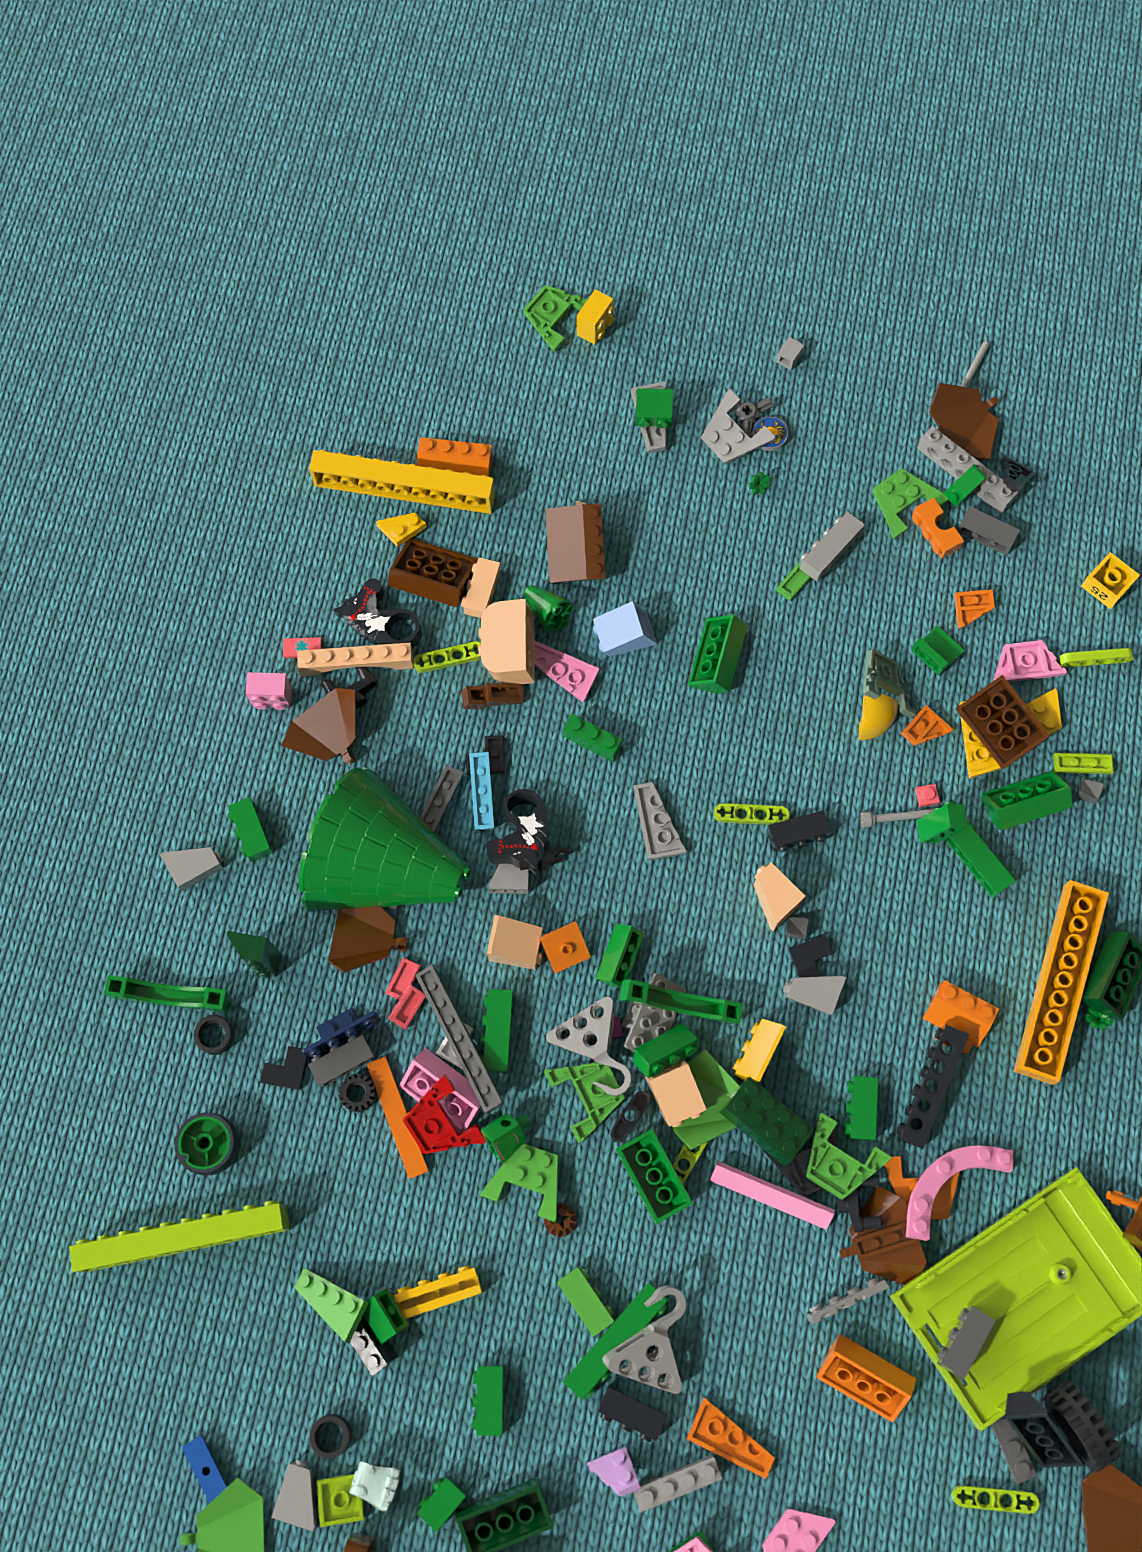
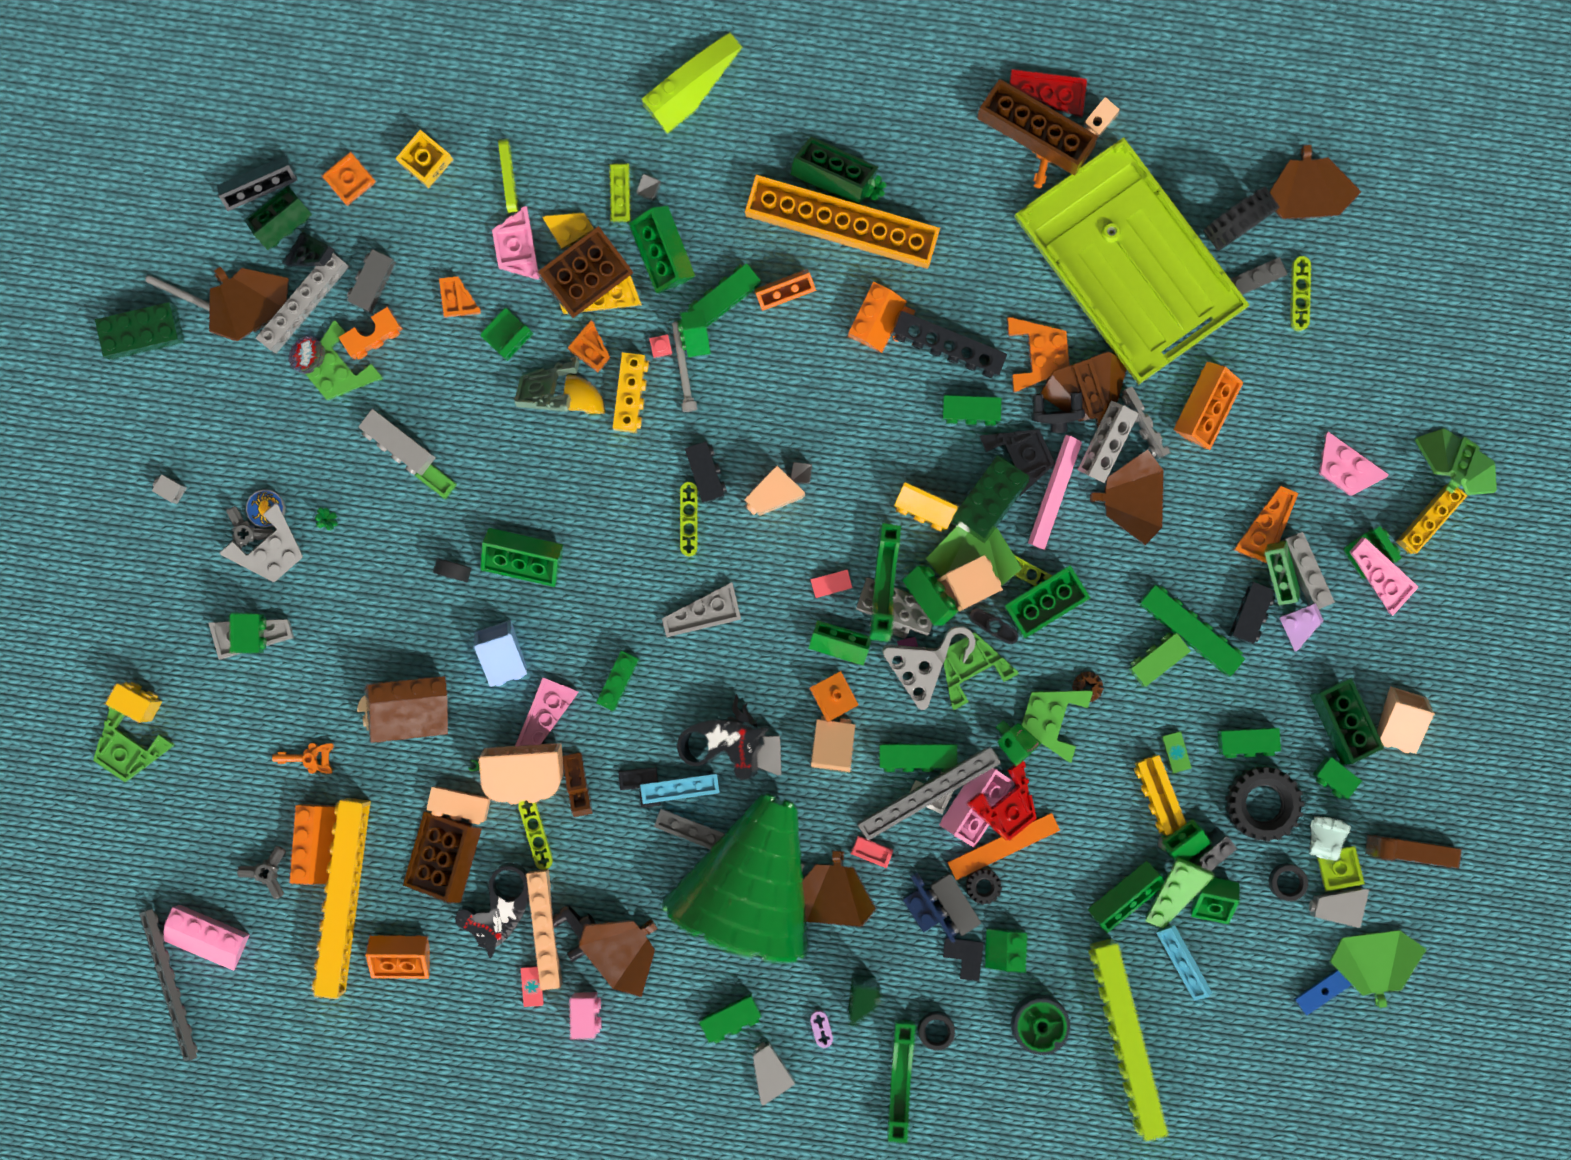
camera: 90 degrees left, 15 degrees up
yellow wing [376,513,427,547] -> none
coral tile [388,984,426,1029] -> none
green cone [524,585,574,631] -> none
light grey piece [603,1285,686,1394] -> none
light grey slope [783,976,846,1015] -> none
black tile [788,935,832,978] -> none
bright green wing [806,1112,891,1200] -> none
bright pink plate [906,1146,1013,1241] -> none
dark grey brick [937,1306,995,1379] -> none
green slope [943,464,987,507] -> none
black slope [1005,1391,1084,1468] -> none
none -> dark green brick [95,302,185,360]
none -> dark grey plate [139,909,198,1061]
none -> bright pink slope [164,905,250,971]
none -> black brick [217,155,298,211]
none -> dark grey bush [237,846,286,899]
none -> dark green slope [244,185,312,250]
none -> orange piece [272,743,334,774]
none -> tile [289,336,325,374]
none -> orange plate [322,152,376,206]
none -> orange slope [366,935,430,979]
none -> black tyre [433,558,472,582]
none -> yellow brick [613,352,649,433]
none -> orange brick [754,269,816,311]
none -> lavender beam [810,1010,833,1048]
none -> coral tile [811,570,852,598]
none -> green slope [985,928,1027,972]
none -> light grey brick [1078,401,1139,483]
none -> green brick [1087,861,1164,933]
none -> reddish brown panel [1090,449,1164,545]
none -> medium azure plate [1157,925,1212,1001]
none -> bright green tile [1161,731,1192,774]
none -> green slope [1191,877,1240,924]
none -> black tyre [1225,766,1304,842]
none -> green brick [1264,541,1301,605]

